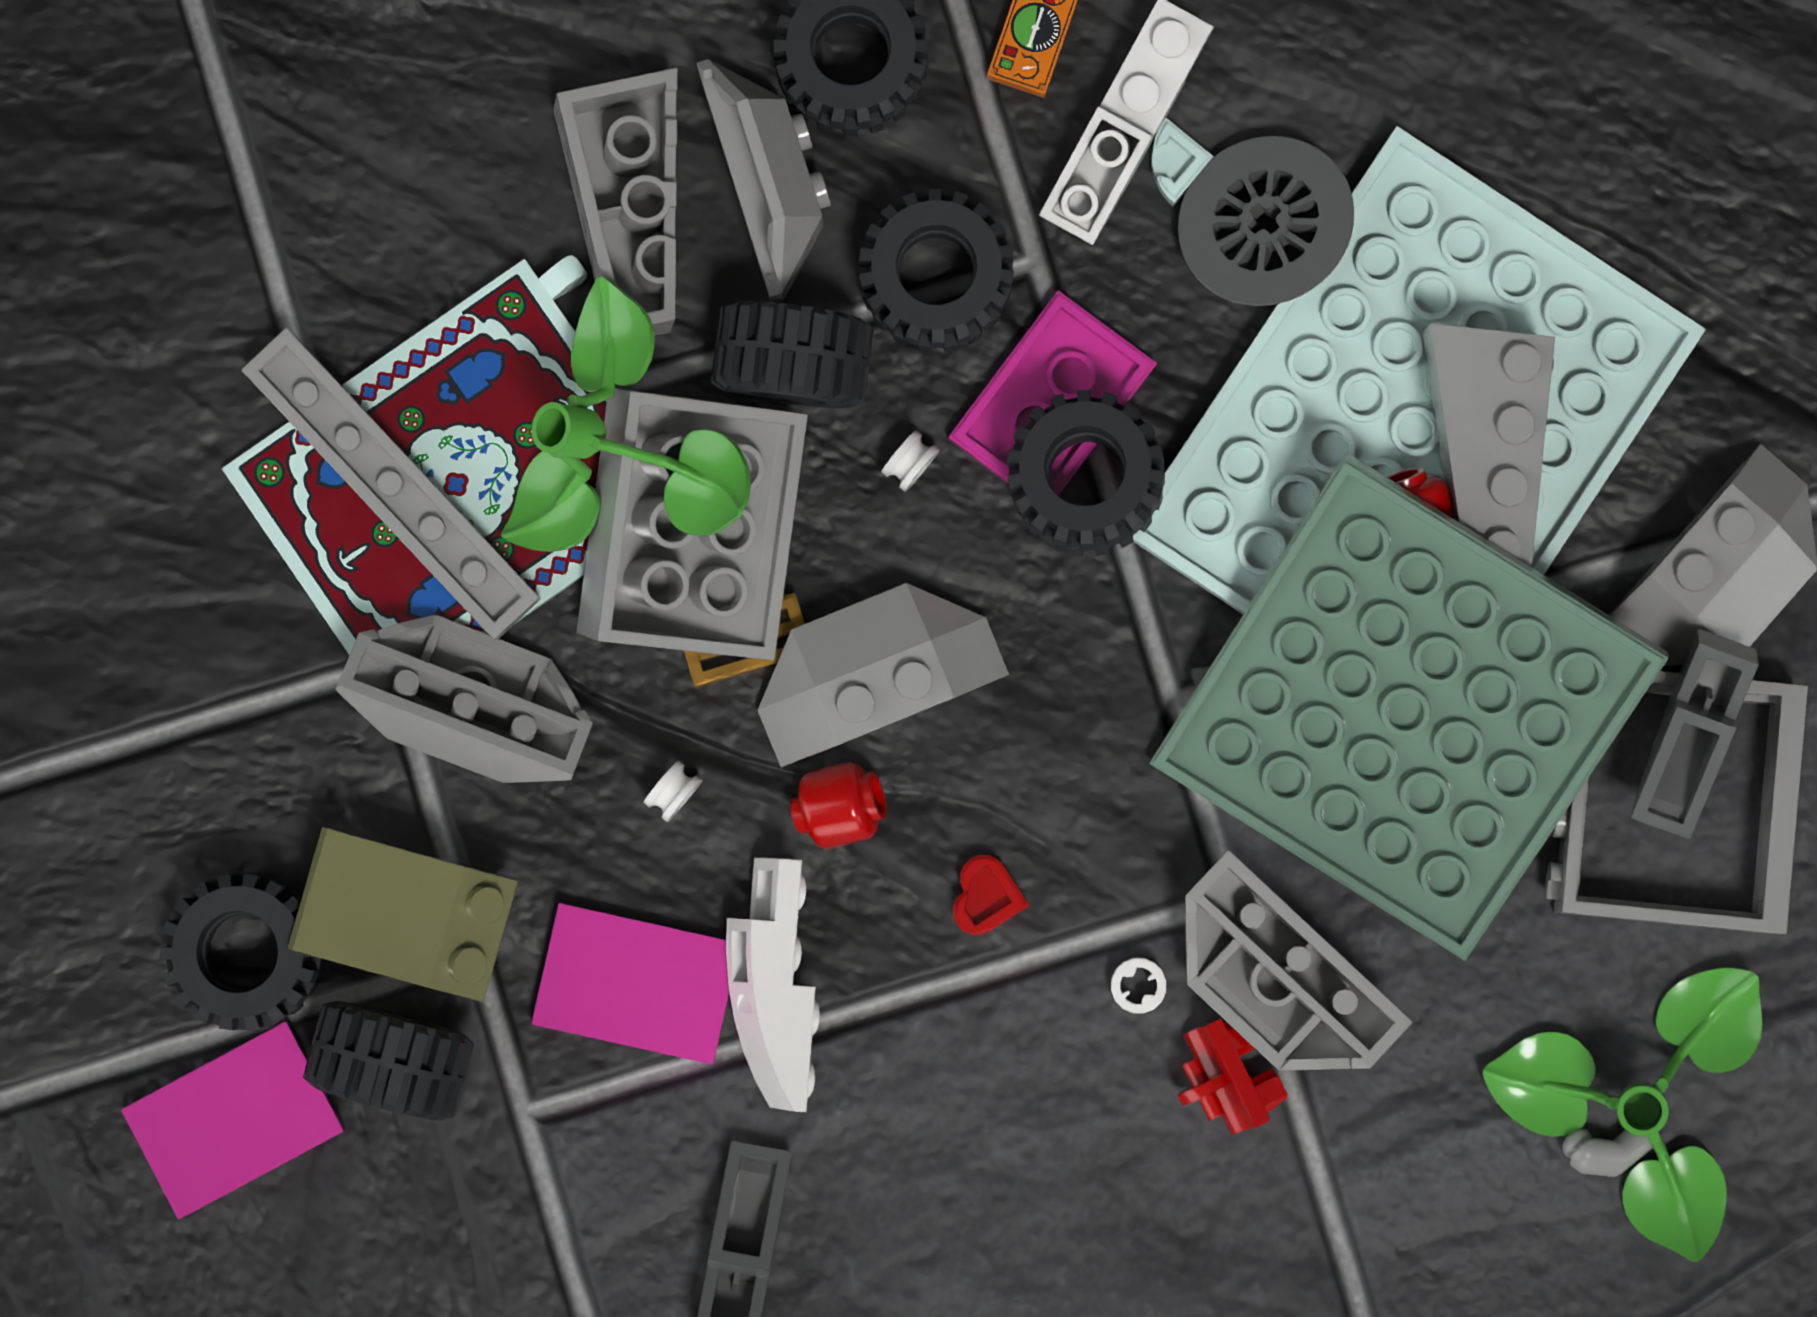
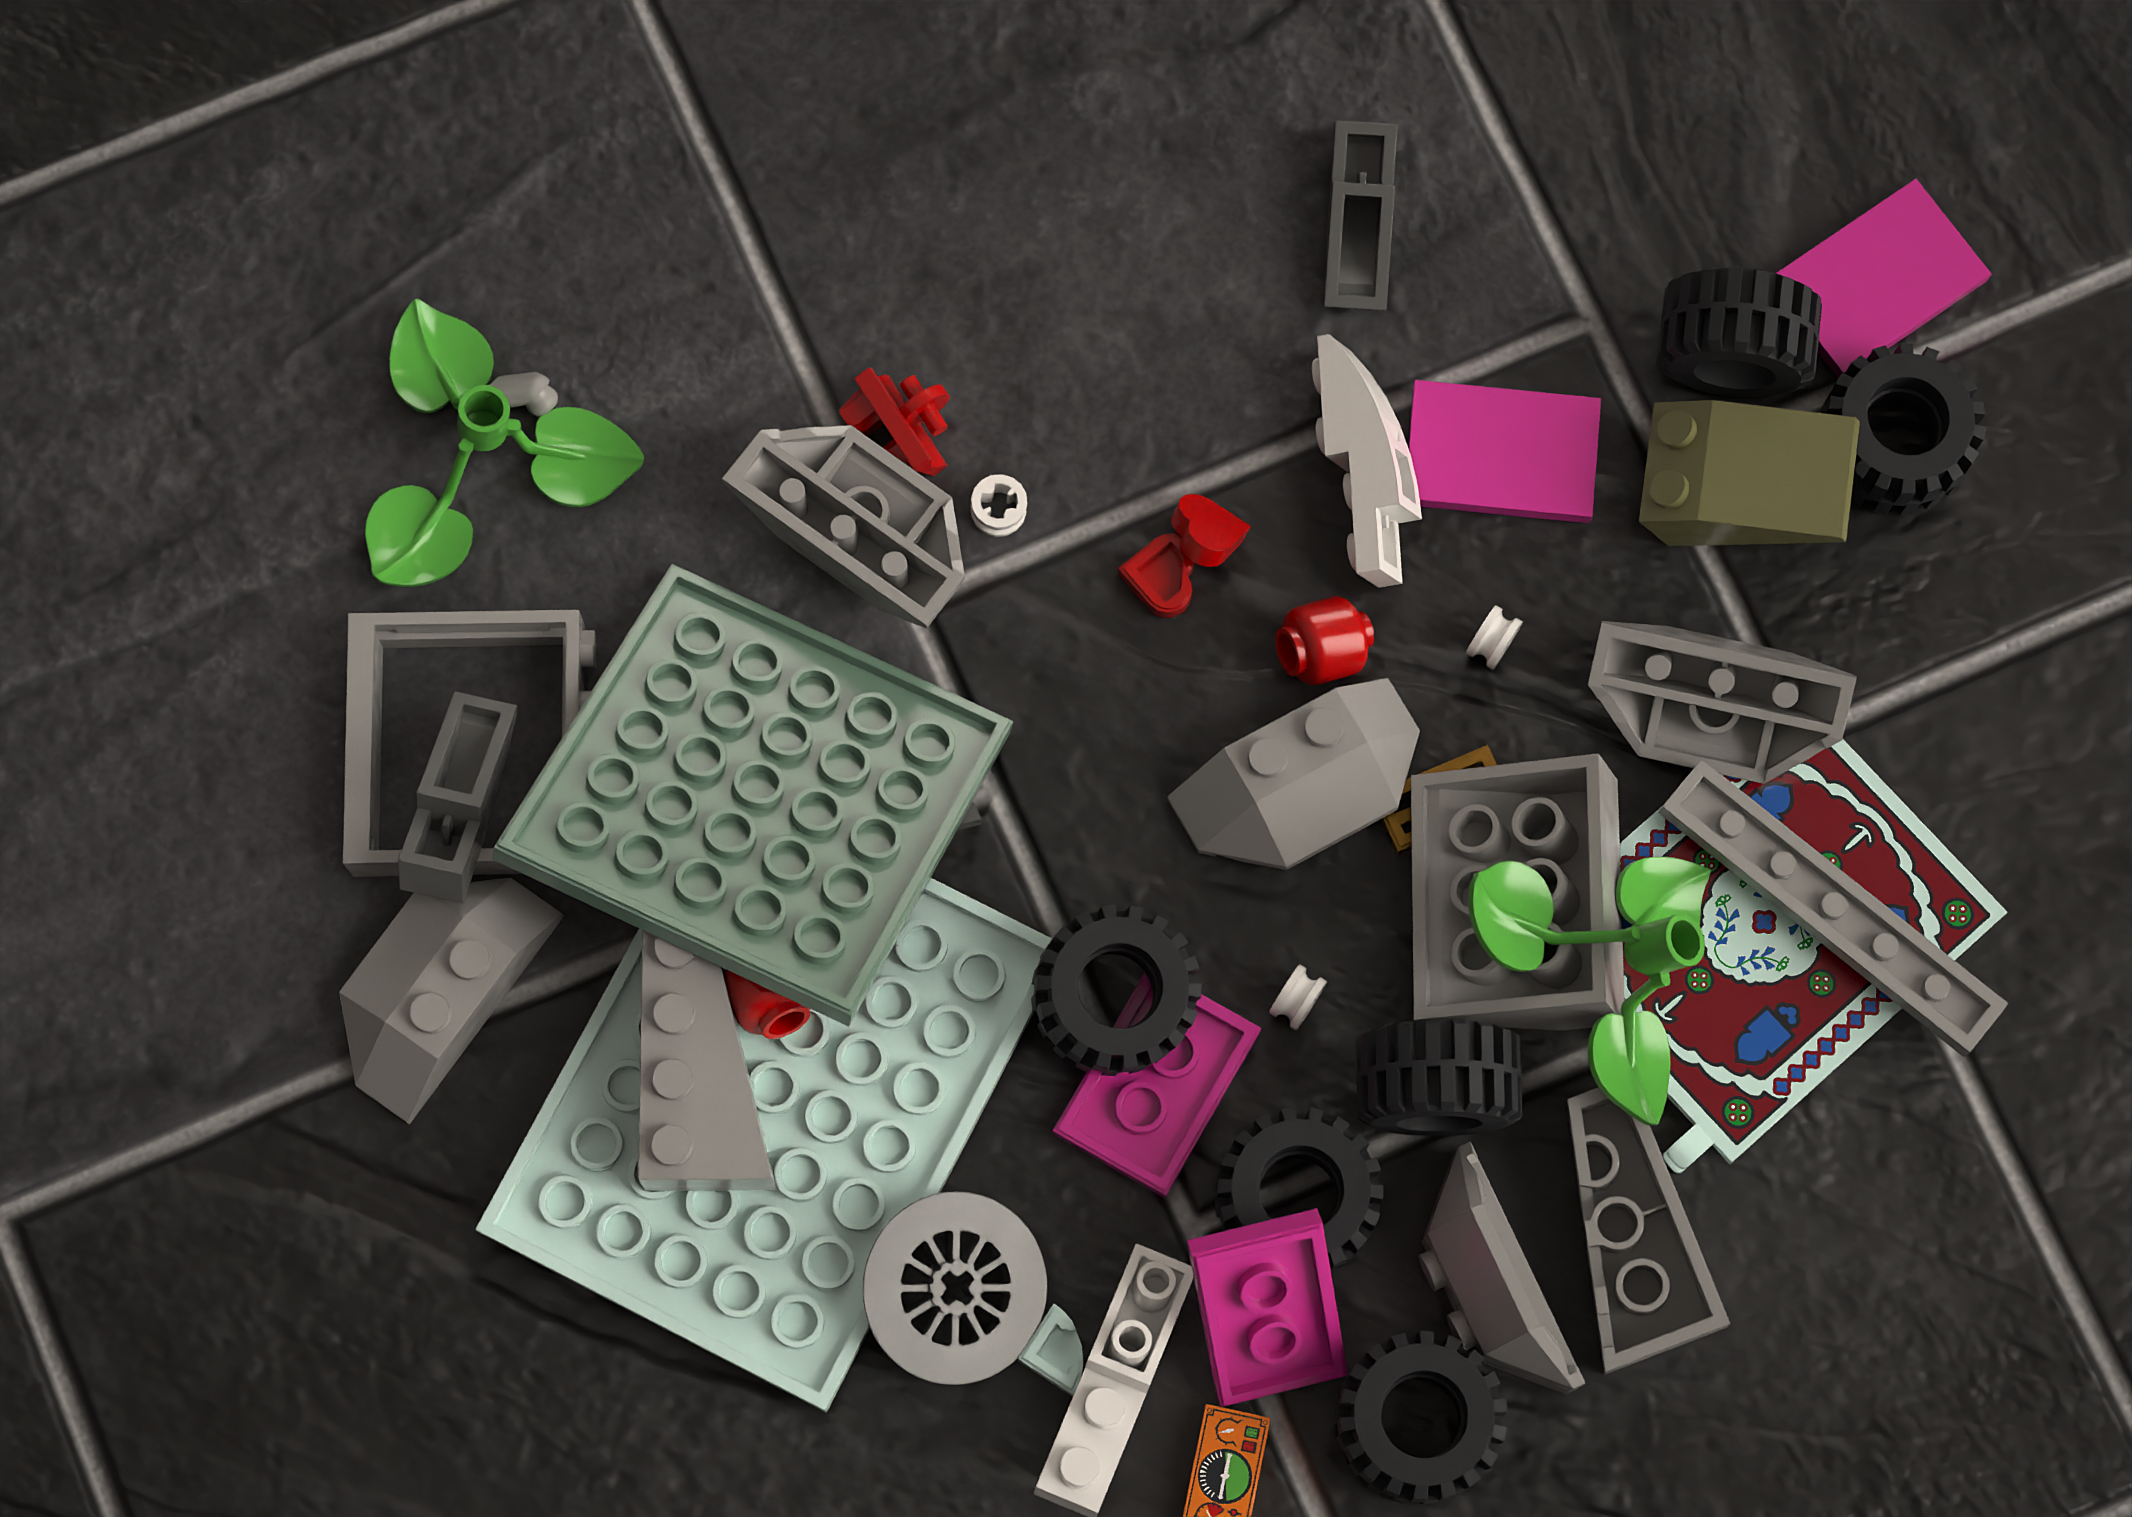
camera: 170 degrees right, 10 degrees down
none -> red tile [1170,494,1251,567]
none -> dark pink tile [1187,1208,1348,1407]

